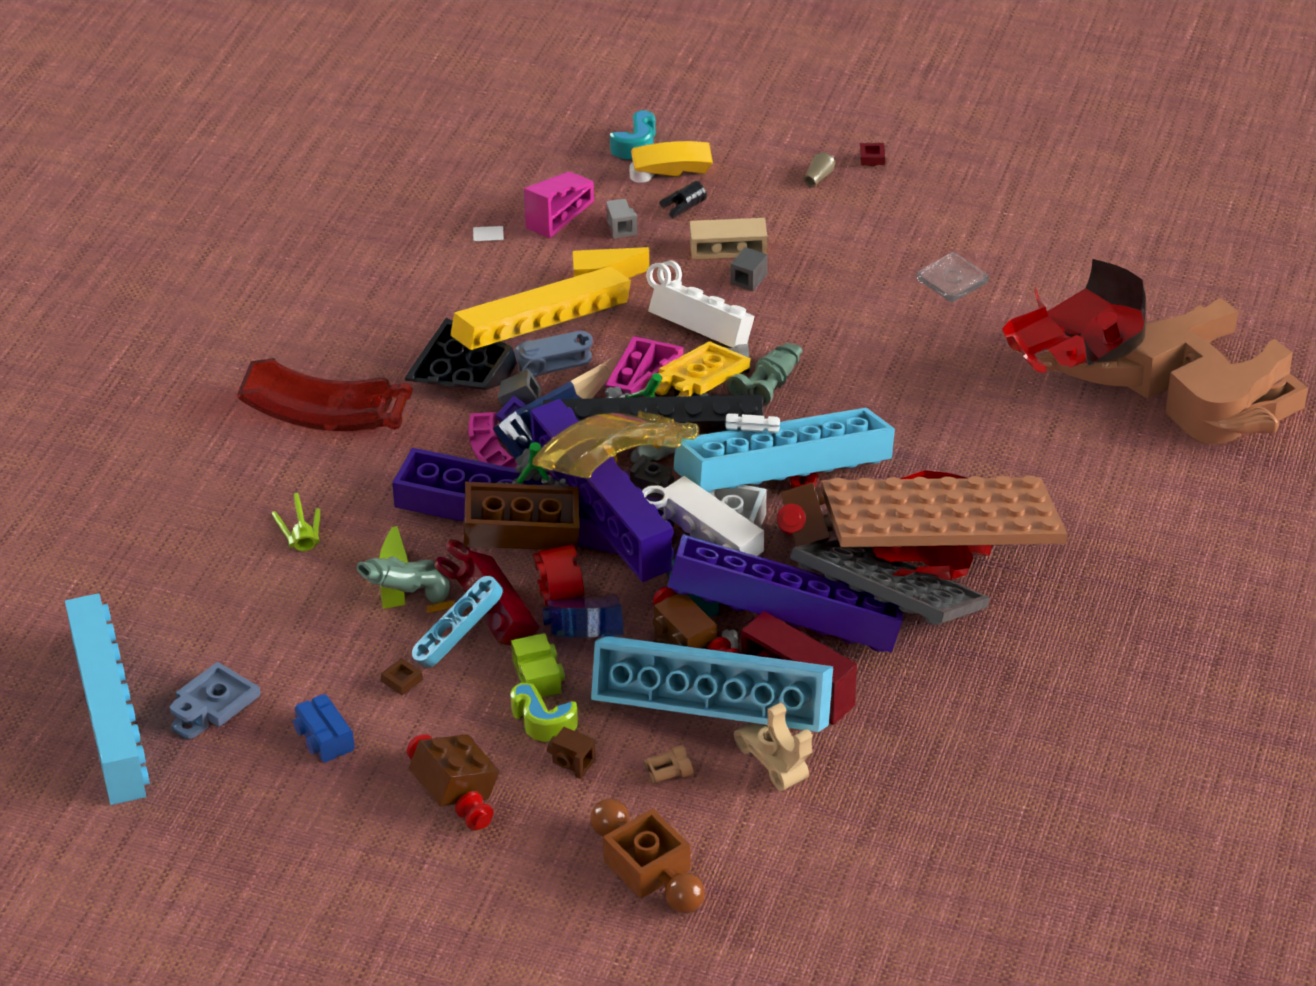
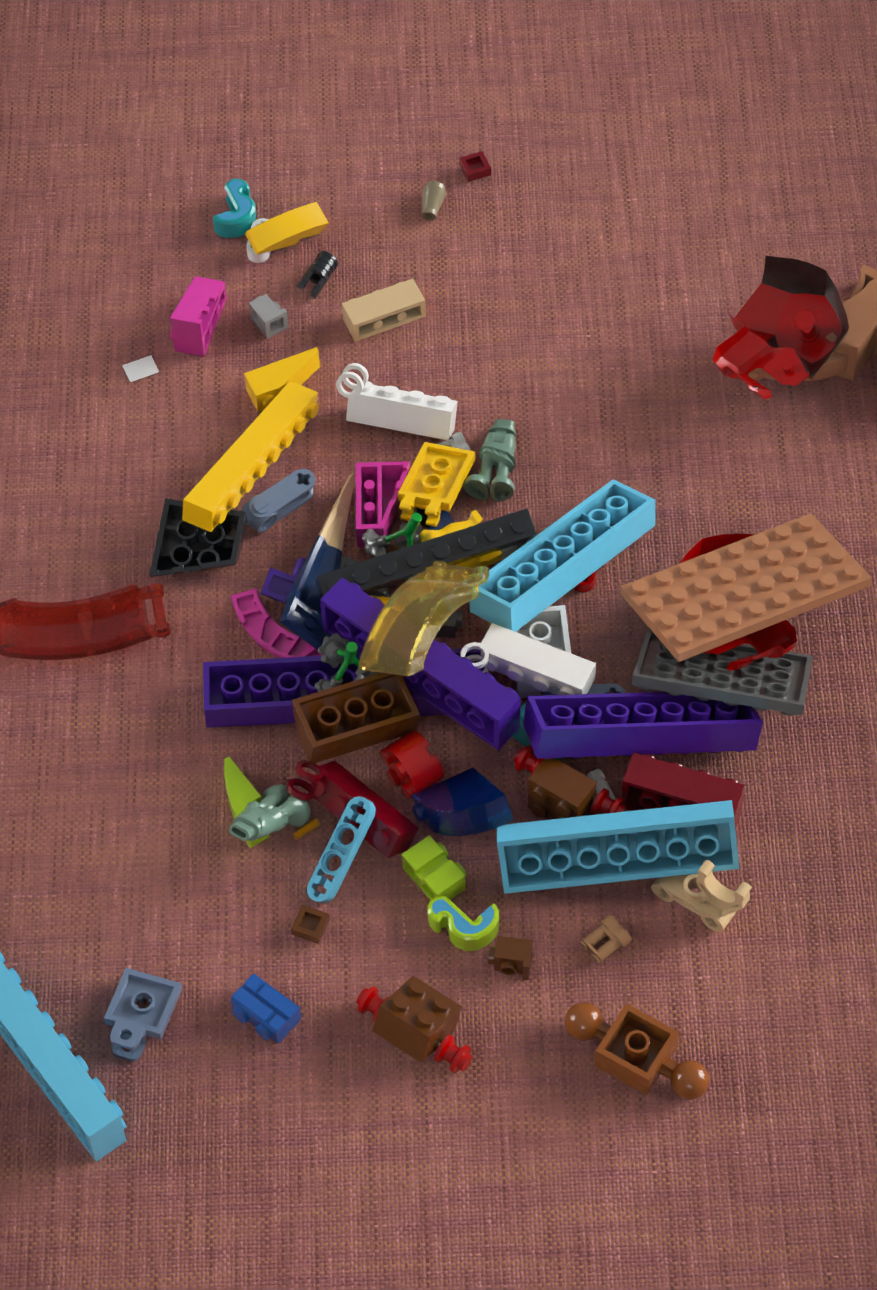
camera: 20 degrees left, 15 degrees up
lime plant [272,493,321,552] -> none
dark grey brick [498,370,542,407] -> none
white axle [725,413,780,433] -> none
dark grey brick [730,247,768,291] -> none
reddish brown brick [777,482,833,547] -> none
clear tile [916,251,989,303] -> none

